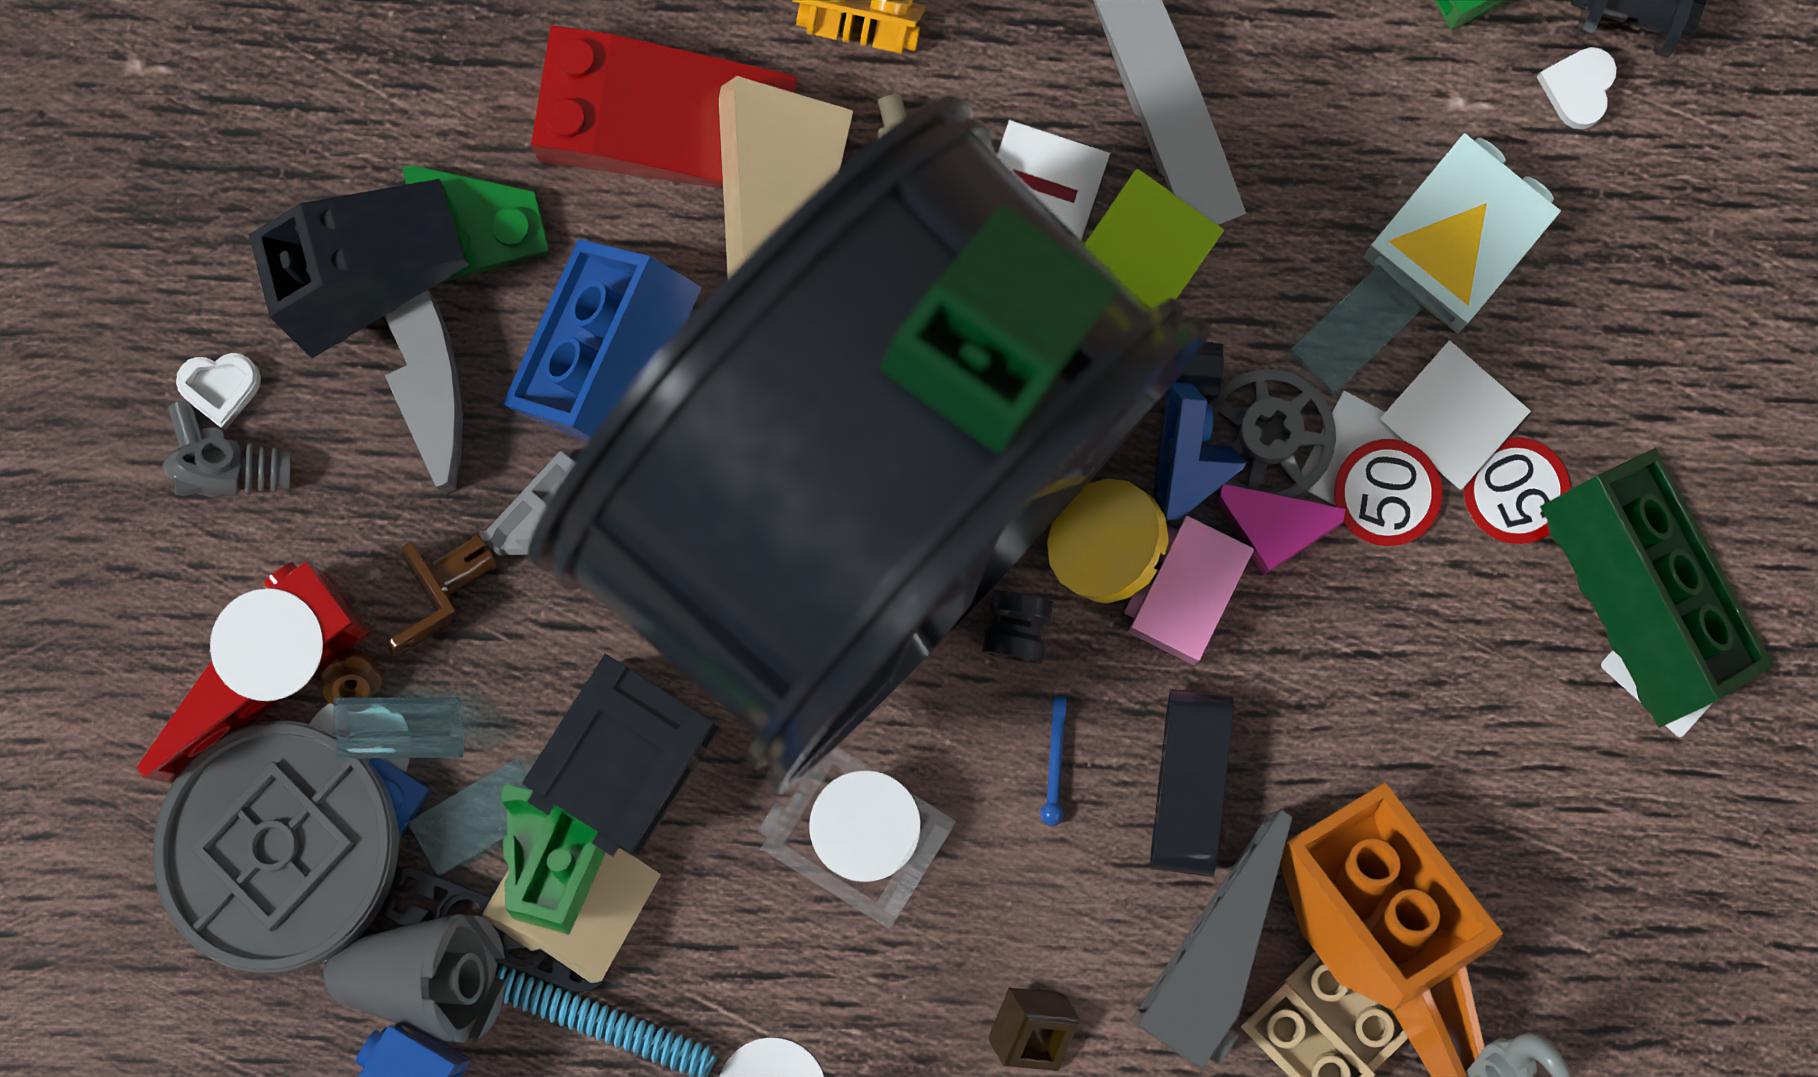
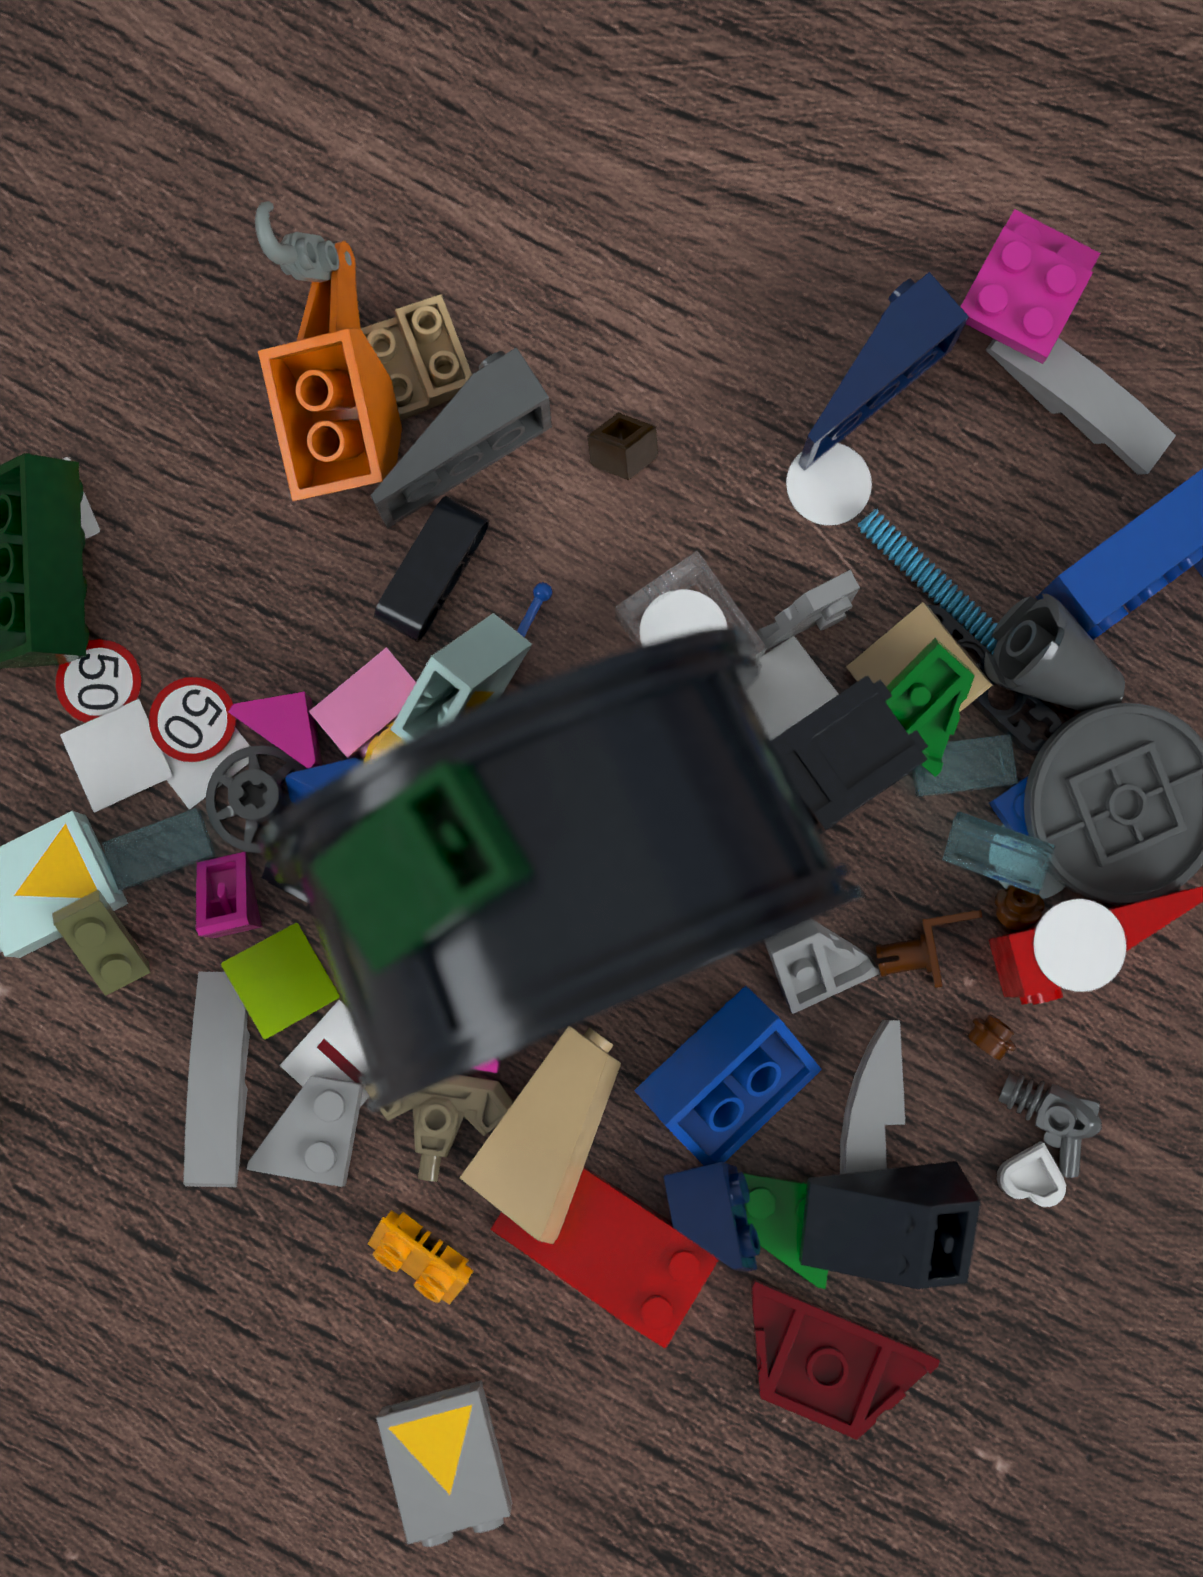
camera: 155 degrees left, 0 degrees up
none -> olive plate [52,889,151,996]
none -> dark pink slope [196,852,262,938]
none -> light grey wing [247,1075,363,1187]
none -> light aqua brick [390,613,532,741]
none -> dark blue slope [664,1162,760,1271]
none -> white sticker [746,636,839,740]
none -> dark red wing [751,1279,940,1440]
none -> light grey wing [755,570,860,651]
none -> reddish brown plate [967,1014,1016,1061]

